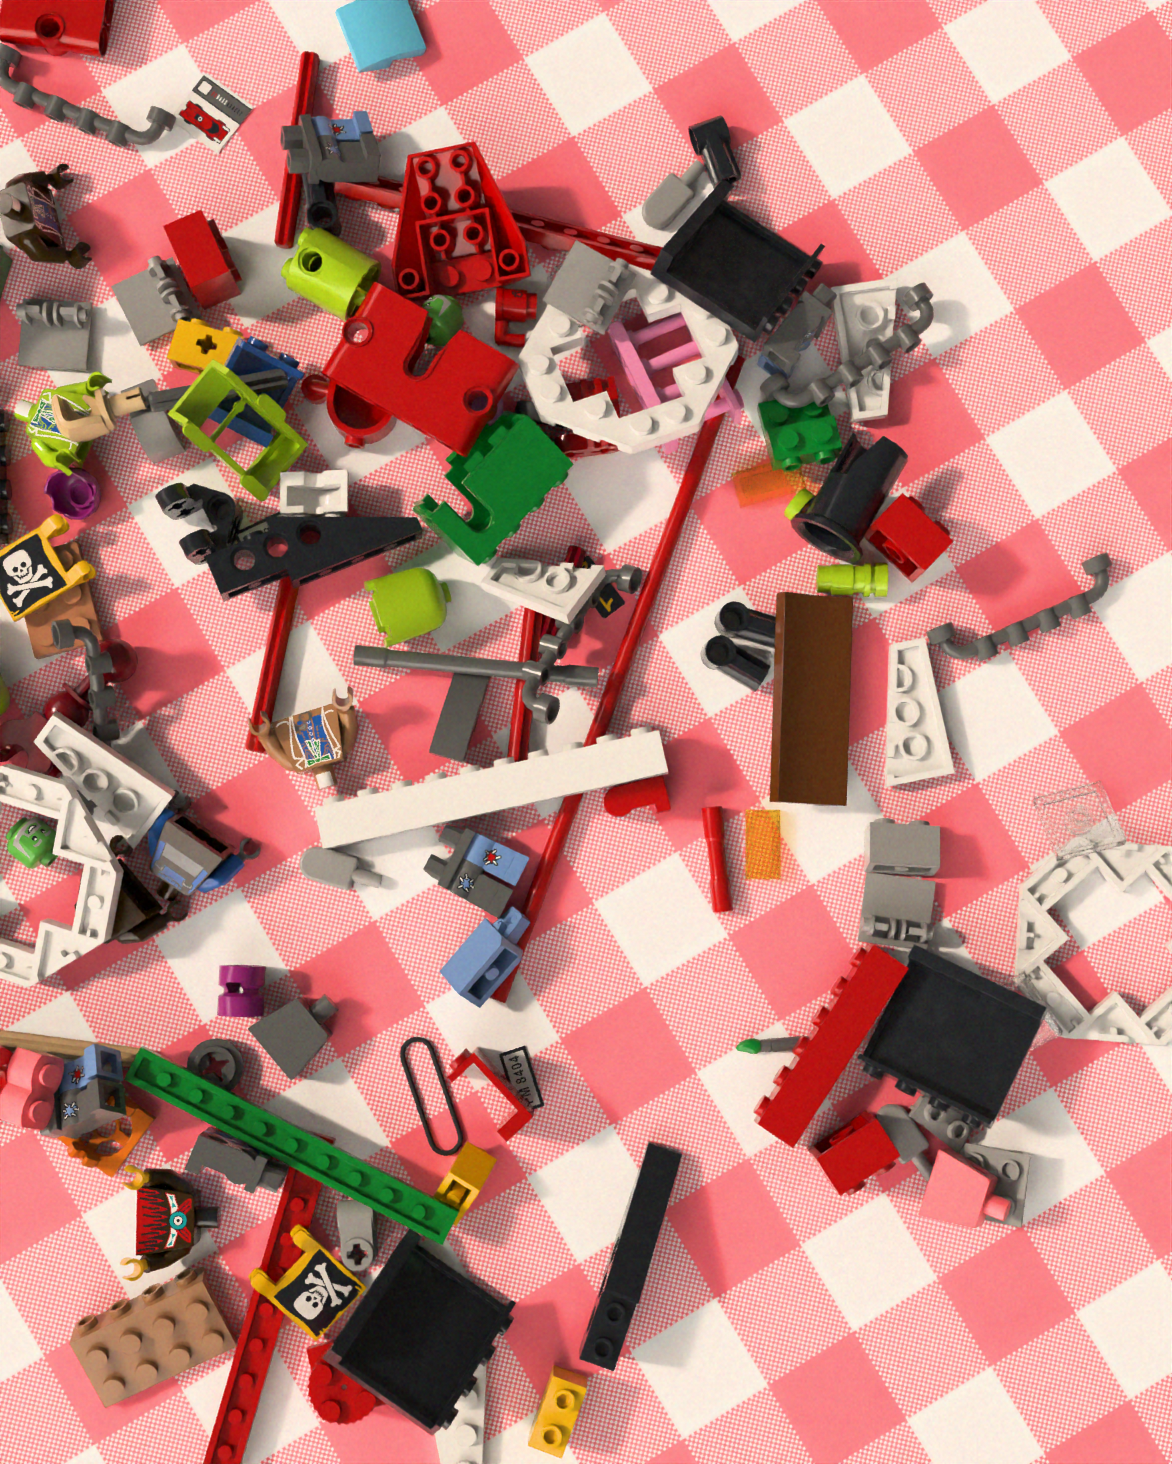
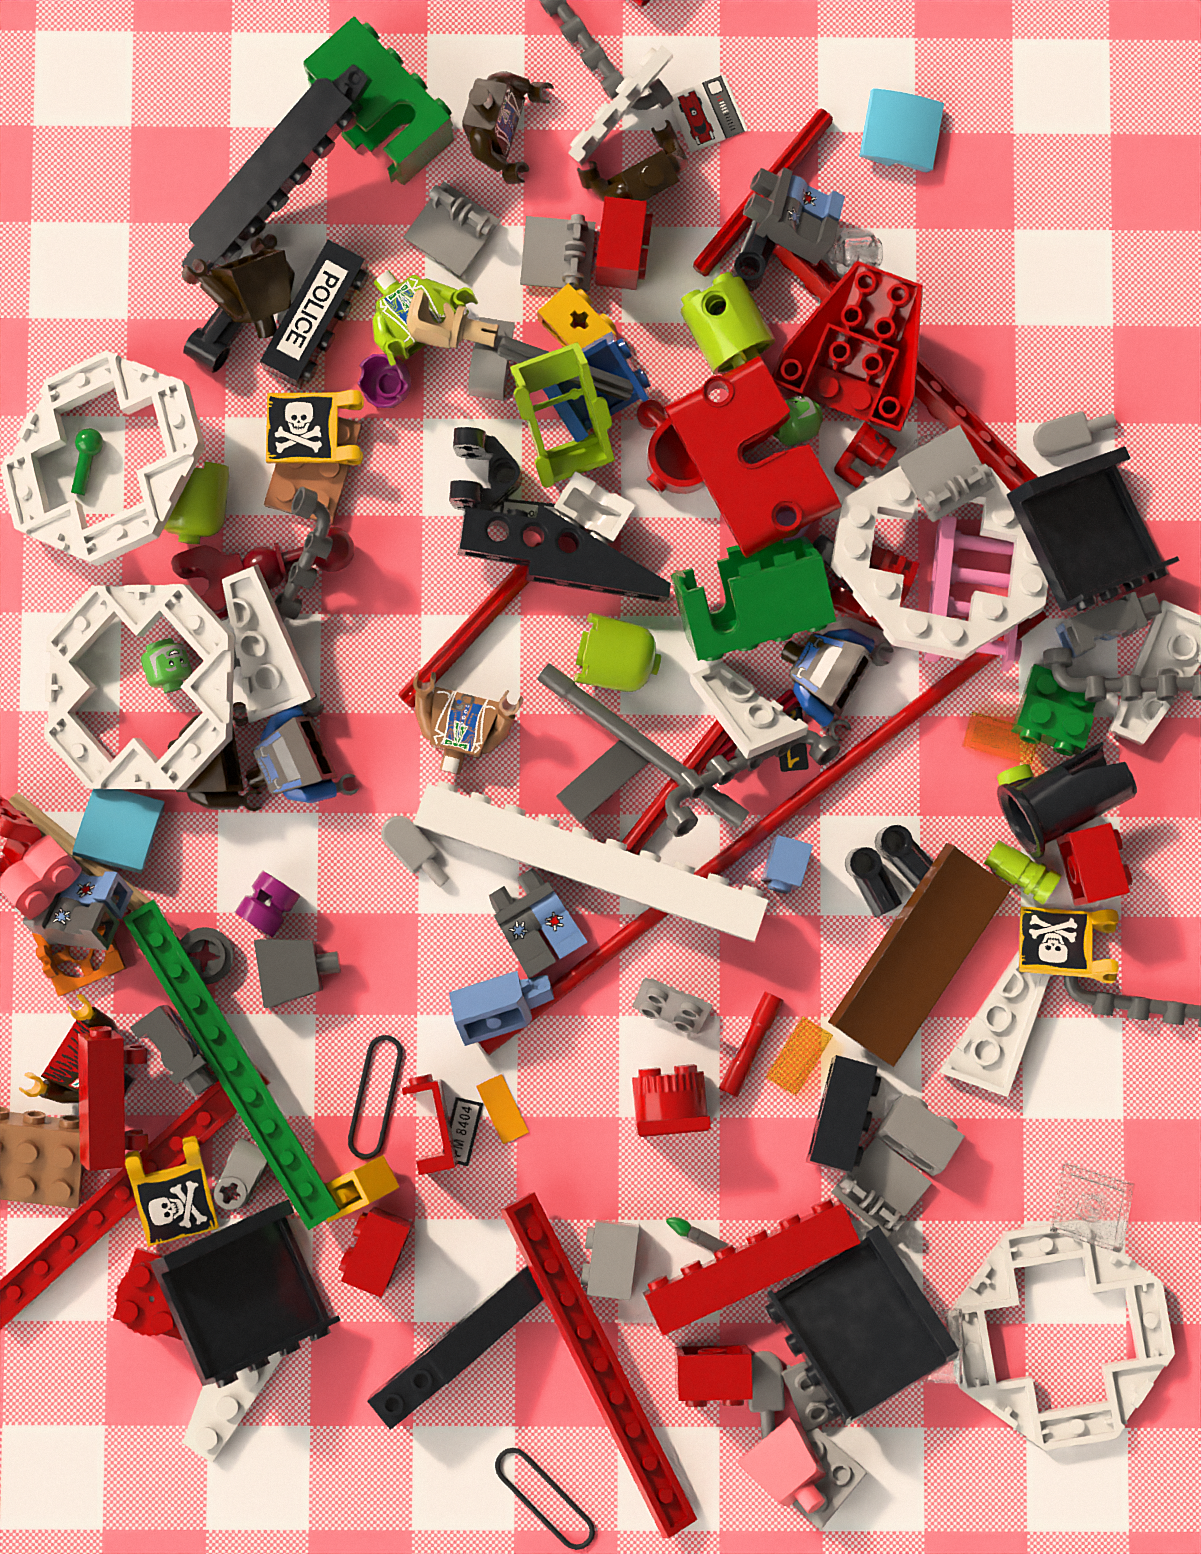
camera: 30 degrees right, 0 degrees up
yellow brick [528,1365,587,1459] -> none
red leg [604,775,671,818] -> none
black piece [688,115,741,189] -> none
none -> medium azure slope [72,789,165,874]
none -> red brick [78,1026,148,1171]
none -> red brick [338,1206,414,1298]
none -> light orange sticker [476,1074,529,1145]
none -> black piece [495,1447,595,1550]
none -> red plate [500,1192,698,1539]
none -> white wing [568,45,673,166]
none -> dark brown torso [577,120,688,202]
none -> light grey brick [581,1219,639,1301]
none -> light grey hinge [632,977,713,1034]
none -> red piece [632,1064,711,1137]
none -> medium blue brick [761,835,813,894]
none -> torso [781,628,894,741]
none -> black brick [806,1055,881,1174]
none -> clear head [828,230,883,276]
none -> flag [1019,906,1119,983]

